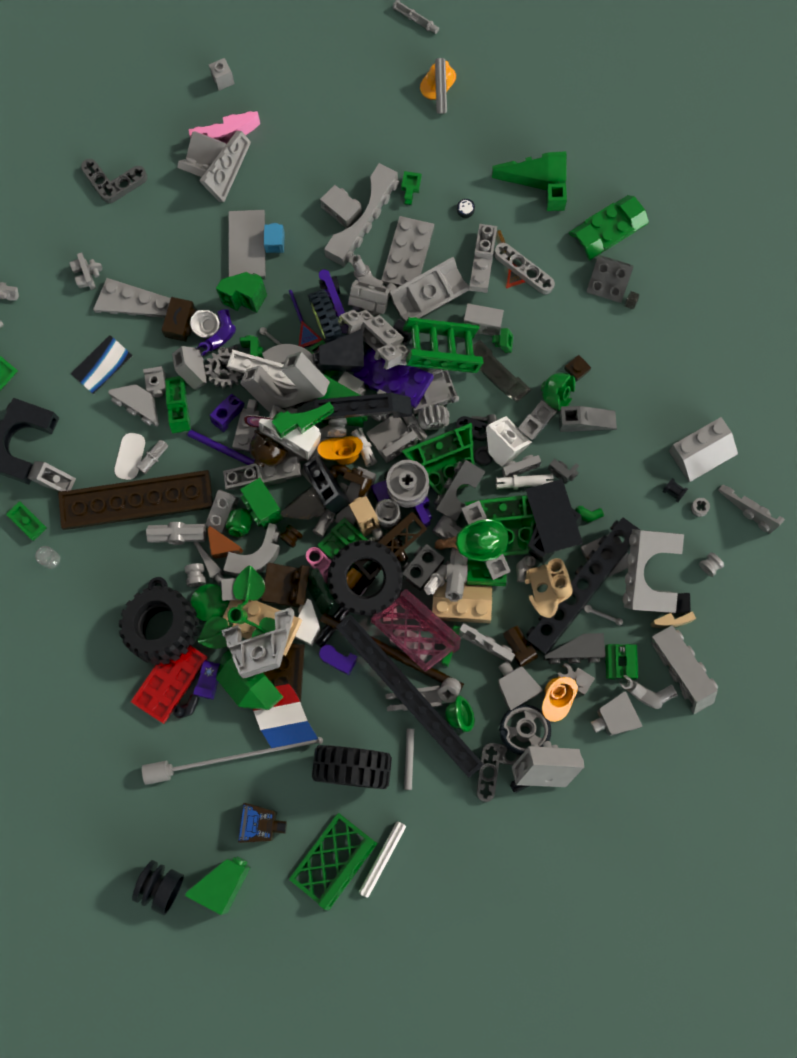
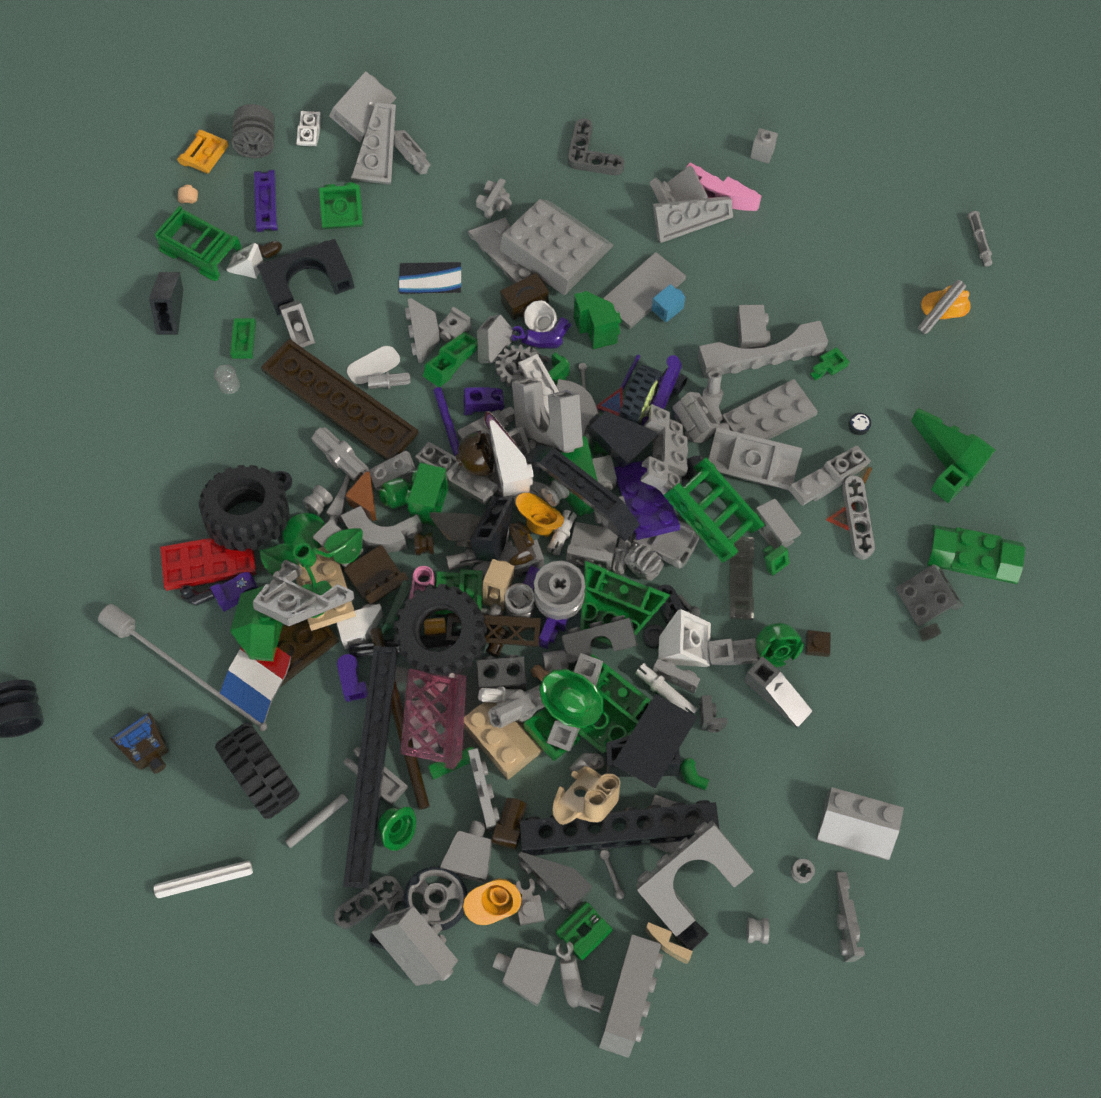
camera: 40 degrees right, 10 degrees down
green slope [185,856,251,915] -> none
green slope [272,402,334,438] -> none
green fence [289,813,378,911] -> none
light grey wheel [438,678,461,703] -> none
black bush [662,478,688,503] -> none
none -> light grey slope [500,199,613,295]

